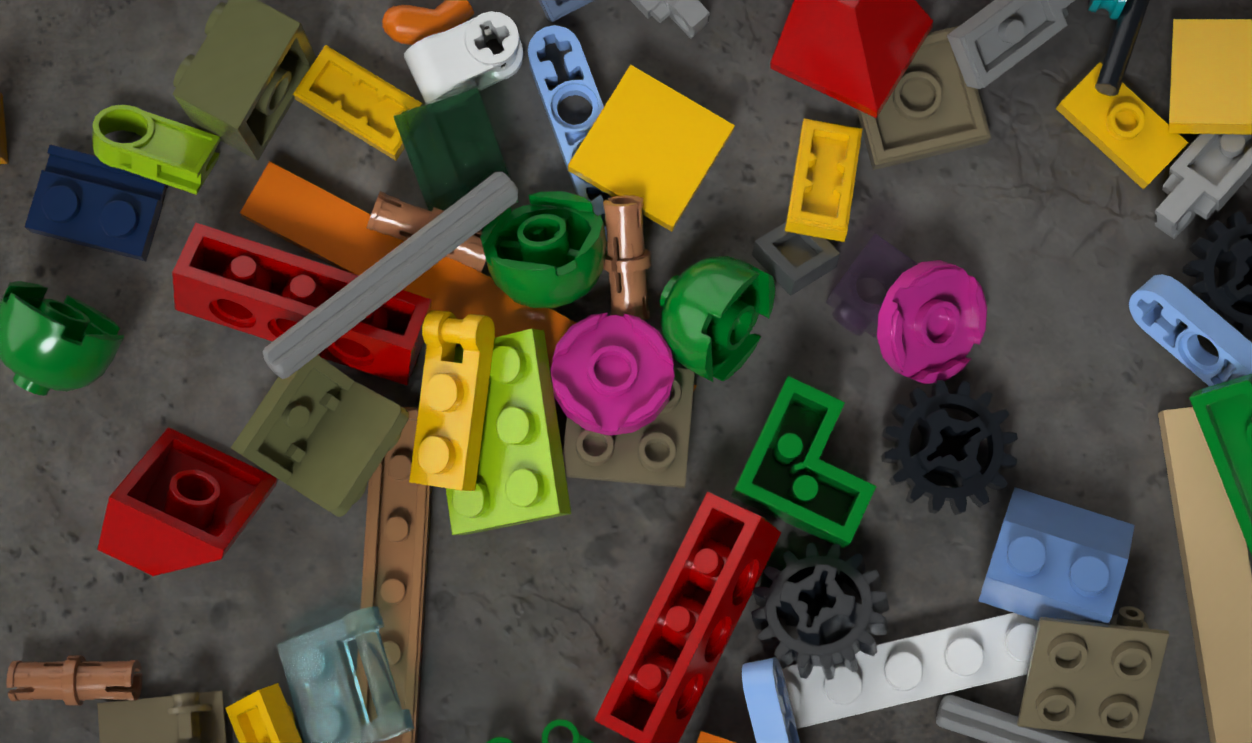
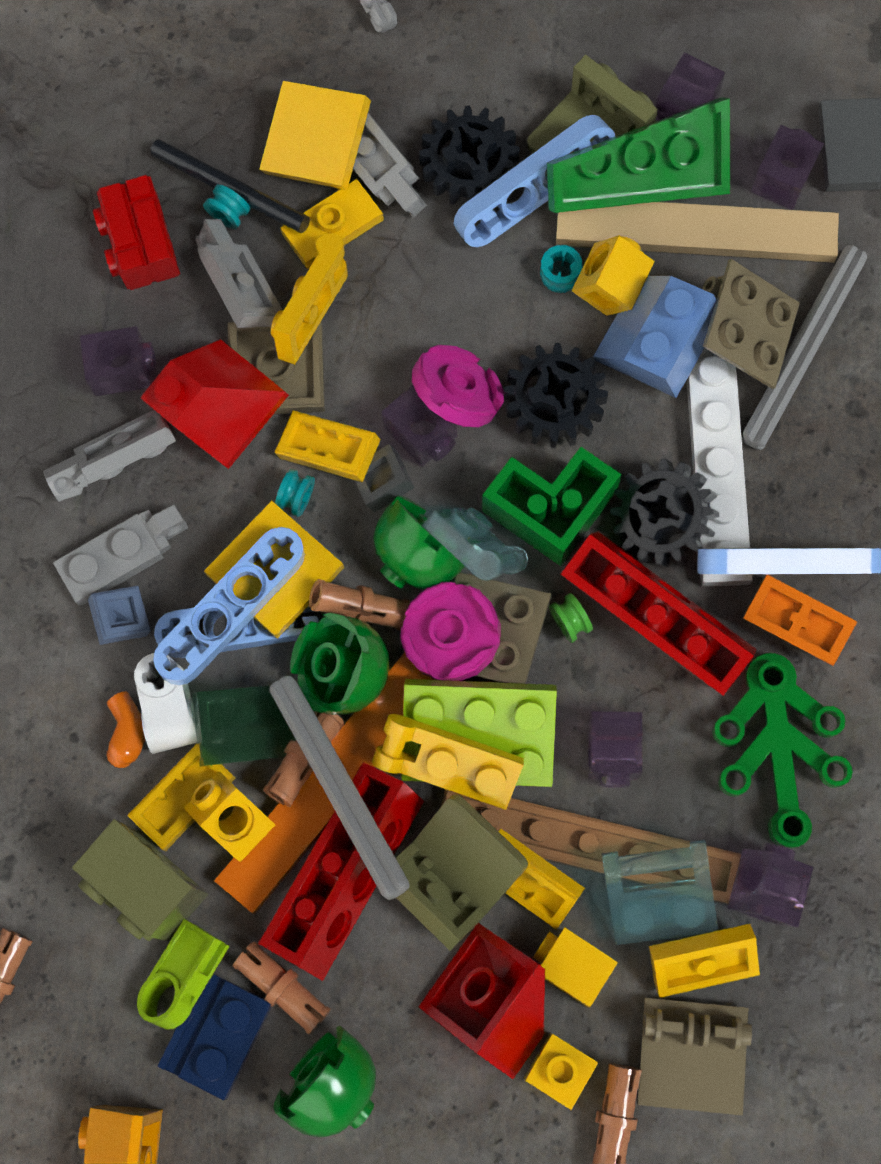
camera: 70 degrees left, 5 degrees down
none -> light blue beam [153,527,305,685]
none -> yellow brick [184,771,275,862]
none -> nougat pin [232,941,331,1035]
none -> yellow plate [271,233,348,365]
none -> teal bush [275,468,315,517]
none -> clear light blue plate [422,507,528,581]
none -> yellow plate [498,829,585,930]
none -> yellow brick [524,1033,598,1110]
none -> yellow brick [533,927,618,1008]
none -> teal bush [540,245,582,293]
none -> bright green bush [549,593,593,643]
none -> yellow brick [572,235,655,316]
none -> clear purple brick [588,711,642,788]

